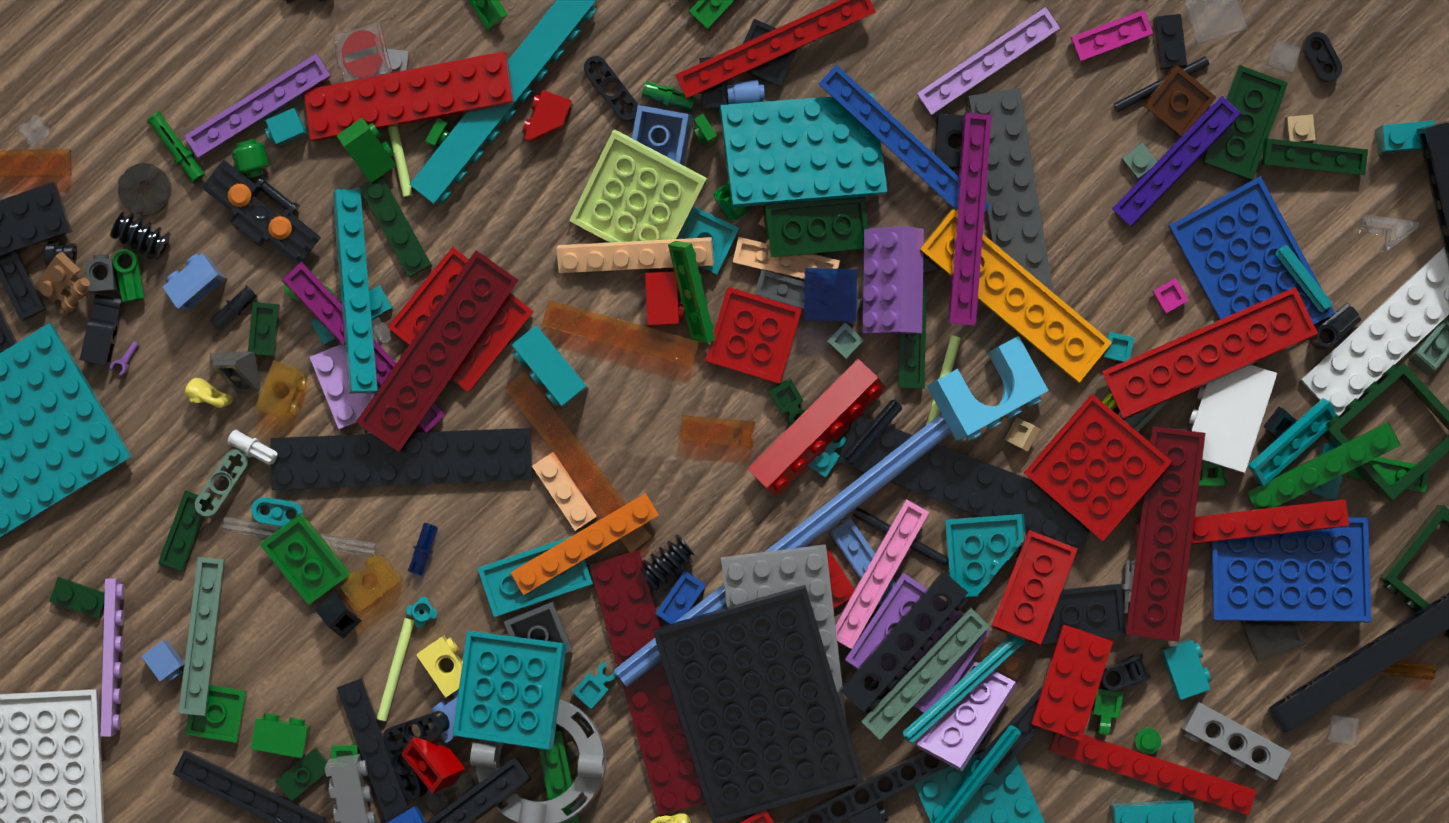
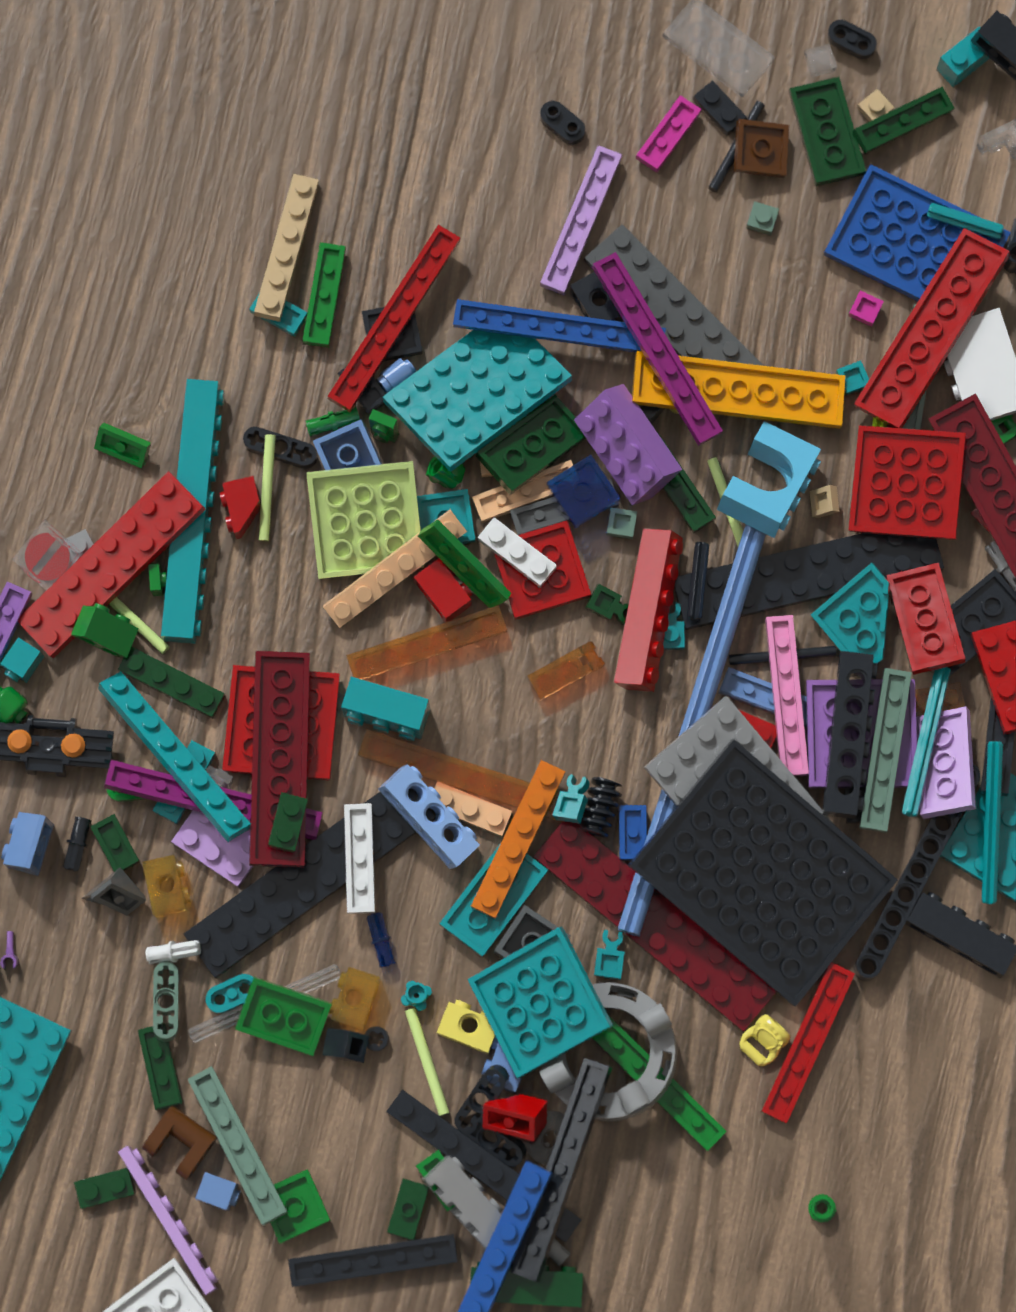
camera: 30 degrees left, 10 degrees down
light yellow piece [184,378,232,408] -> none
green brick [250,713,311,758] -> none
dark purple plate [1112,96,1242,228] -> none
none -> reddish brown connector [142,1105,217,1181]
none -> yellowish green bar [258,435,276,541]
none -> dark green plate [268,792,308,853]
none -> white plate [344,803,375,914]
none -> black bush [365,1026,389,1051]
none -> light blue brick [378,764,480,869]
none -> white plate [477,517,557,588]
none -> teal plate [552,774,590,824]

